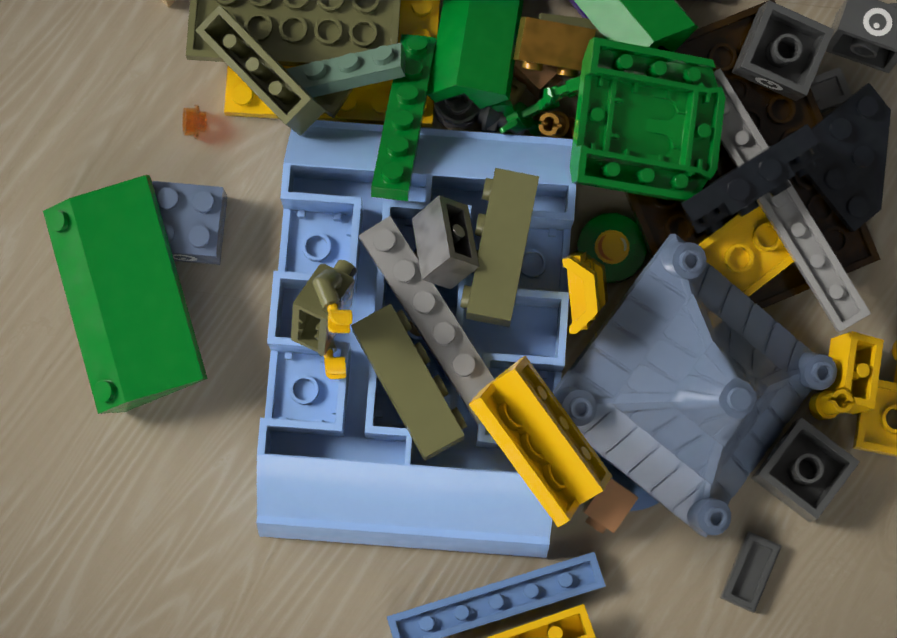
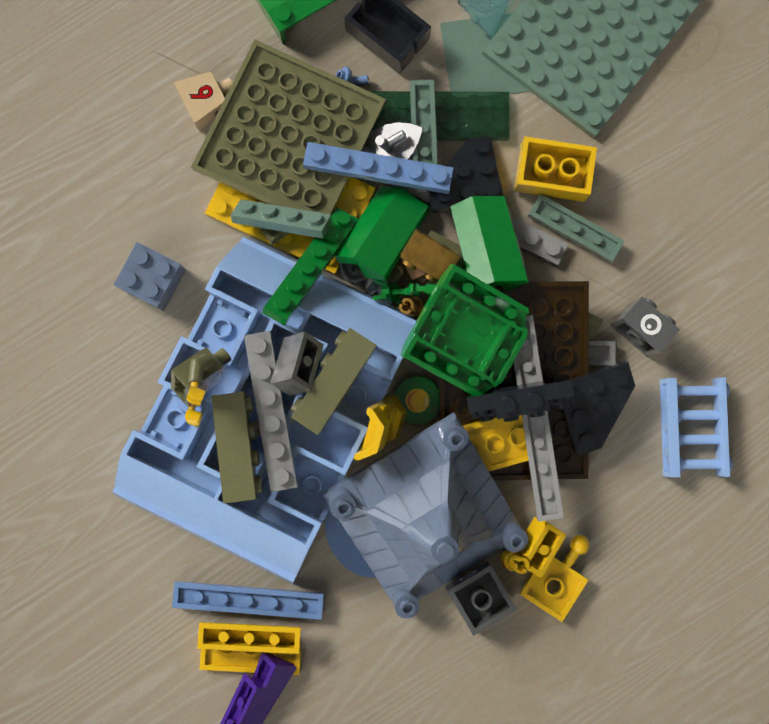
camera: 20 degrees right, 5 degrees up
green slope [43,175,208,414] -> none
clear orange plate [182,104,207,139] -> none
olive brick [195,5,326,136] -> none
yellow slope [469,356,612,527] -> none
medium nougat brick [583,478,639,534] -> none
dark grey tile [720,531,782,613] -> none
dark grey brick [732,0,835,101] -> none

